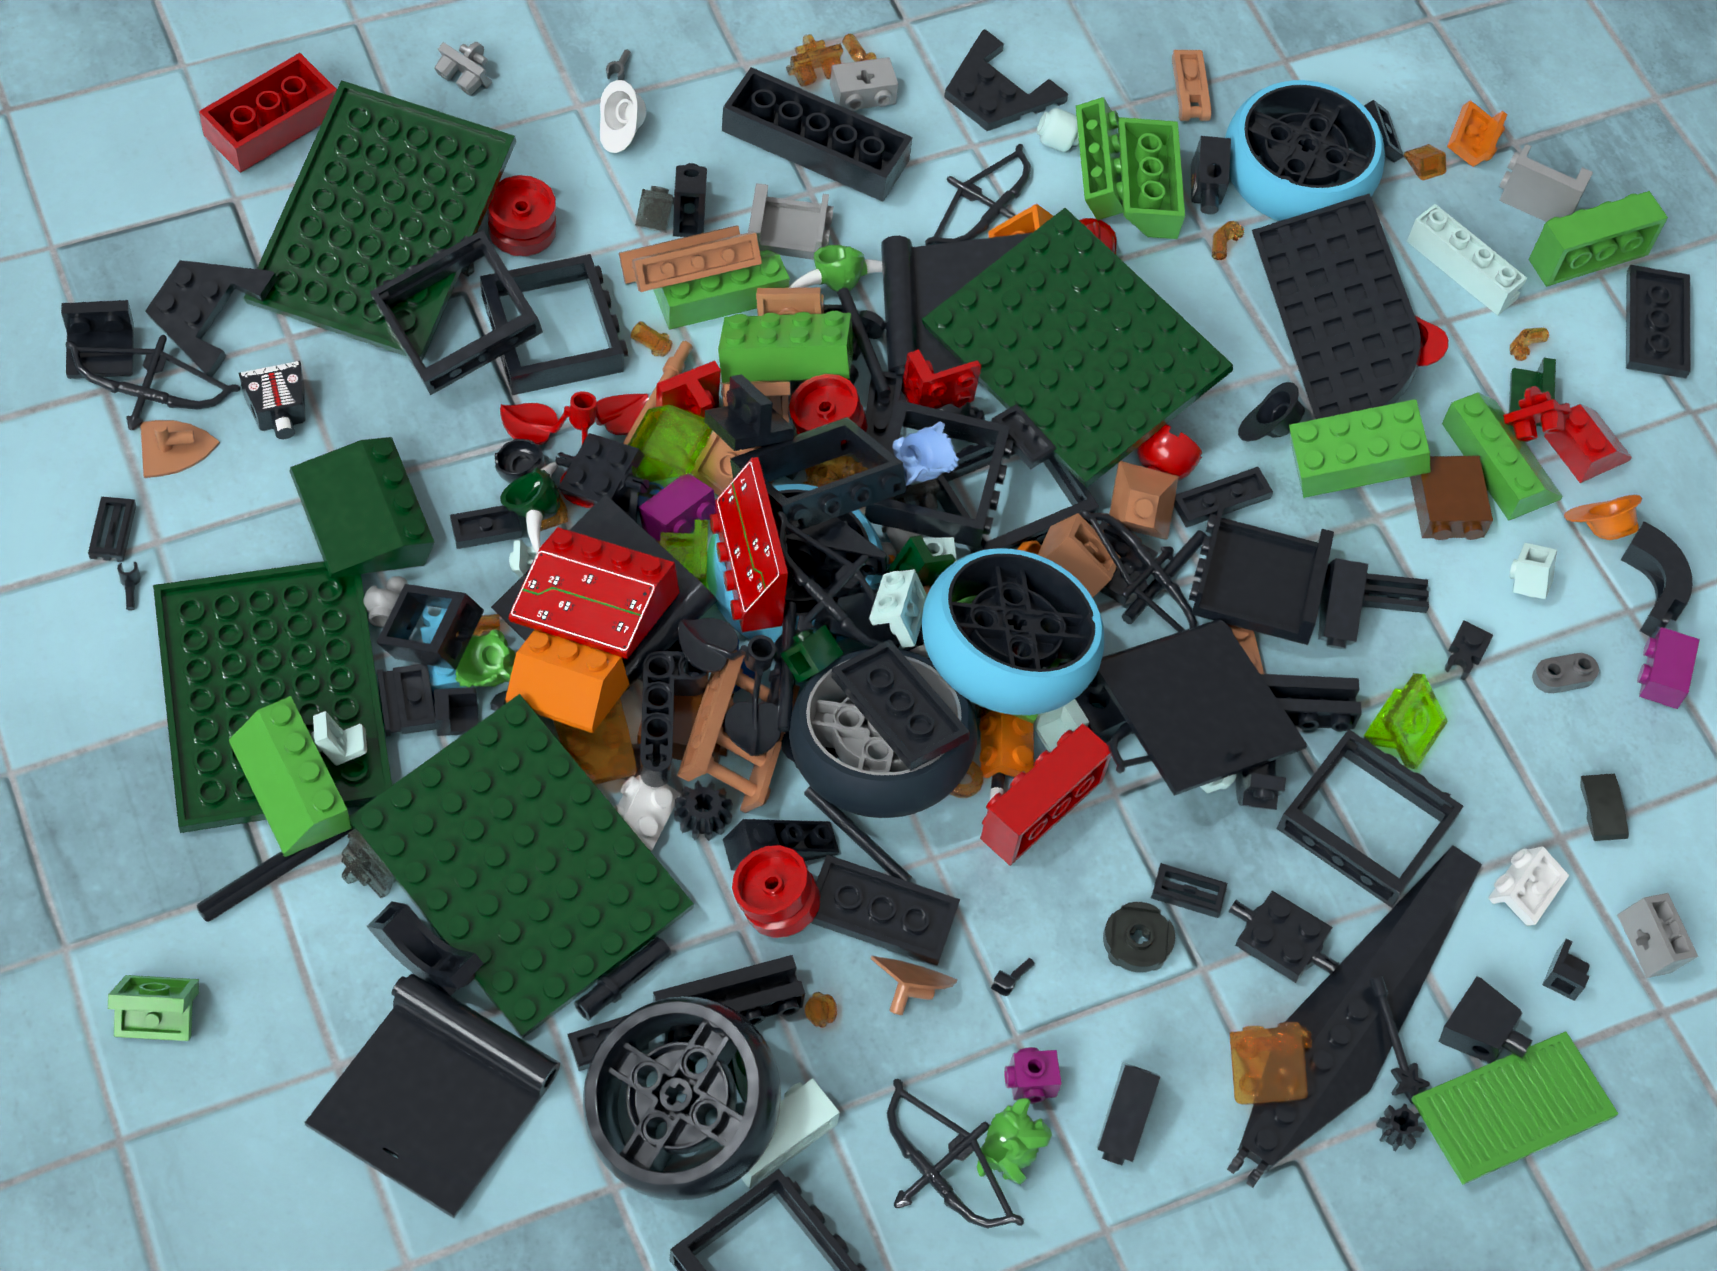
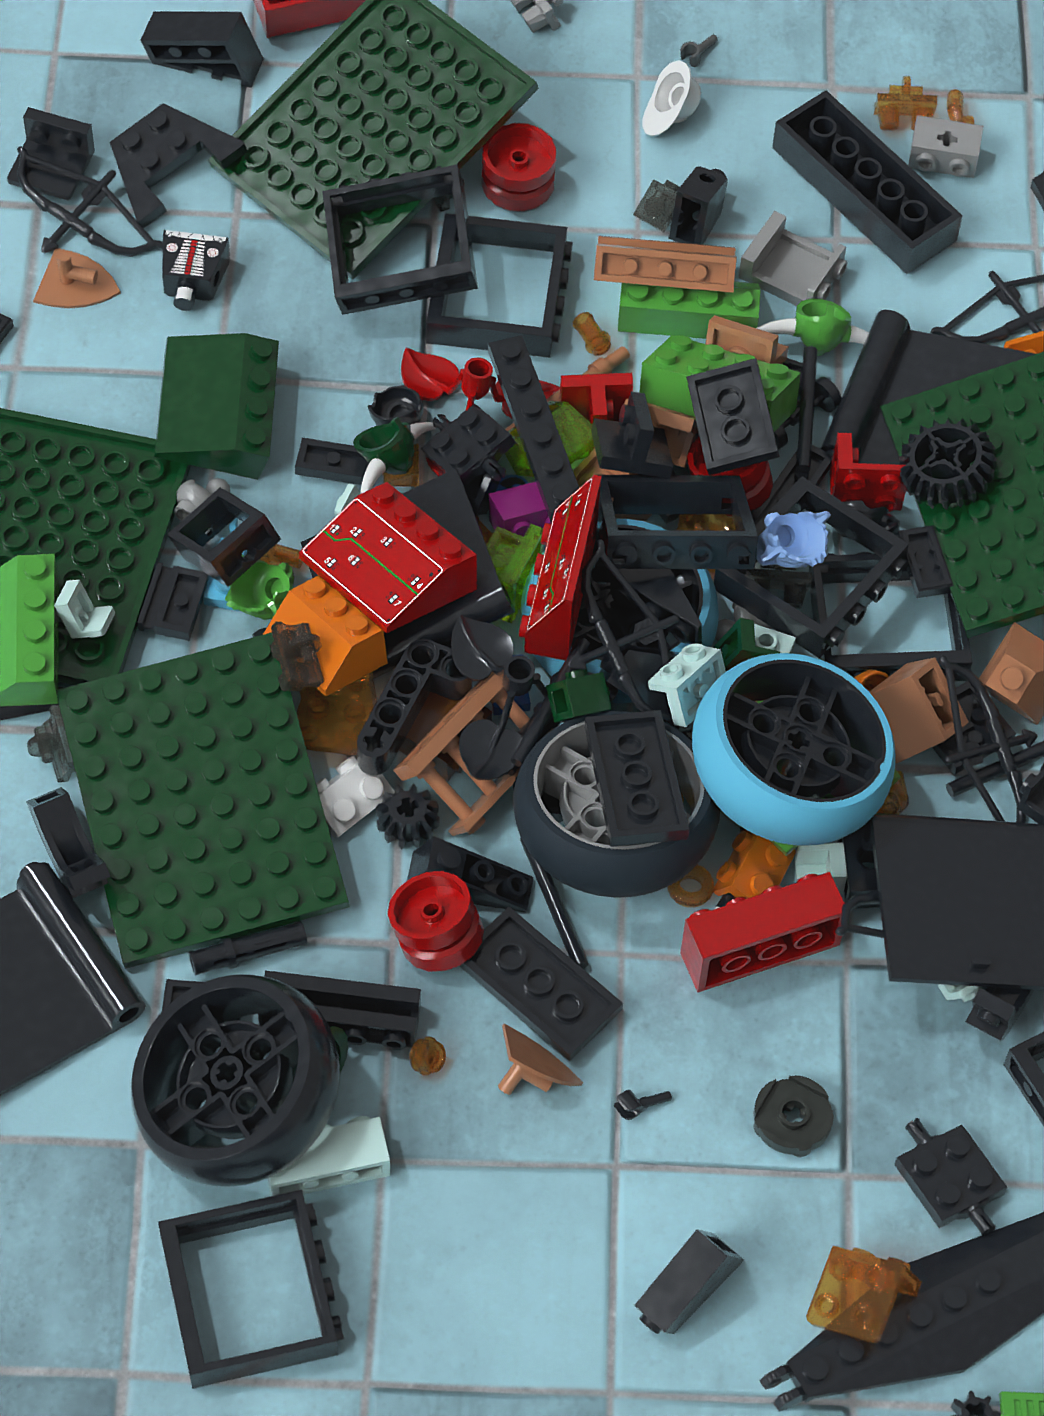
camera: 30 degrees right, 0 degrees up
black panel [434,687,478,736] -> none
black piece [886,1079,1024,1229] -> none
bright green hair [977,1098,1052,1185] -> none
magenta brick [1004,1047,1062,1104] -> none
black tile [1151,863,1228,918] -> none
black piece [1369,976,1430,1104] -> none
none -> black wedge [140,11,264,88]
none -> clear smoke hips [270,621,324,692]
none -> black plate [488,335,579,522]
none -> black plate [686,358,780,476]
none -> black gear [898,417,997,511]

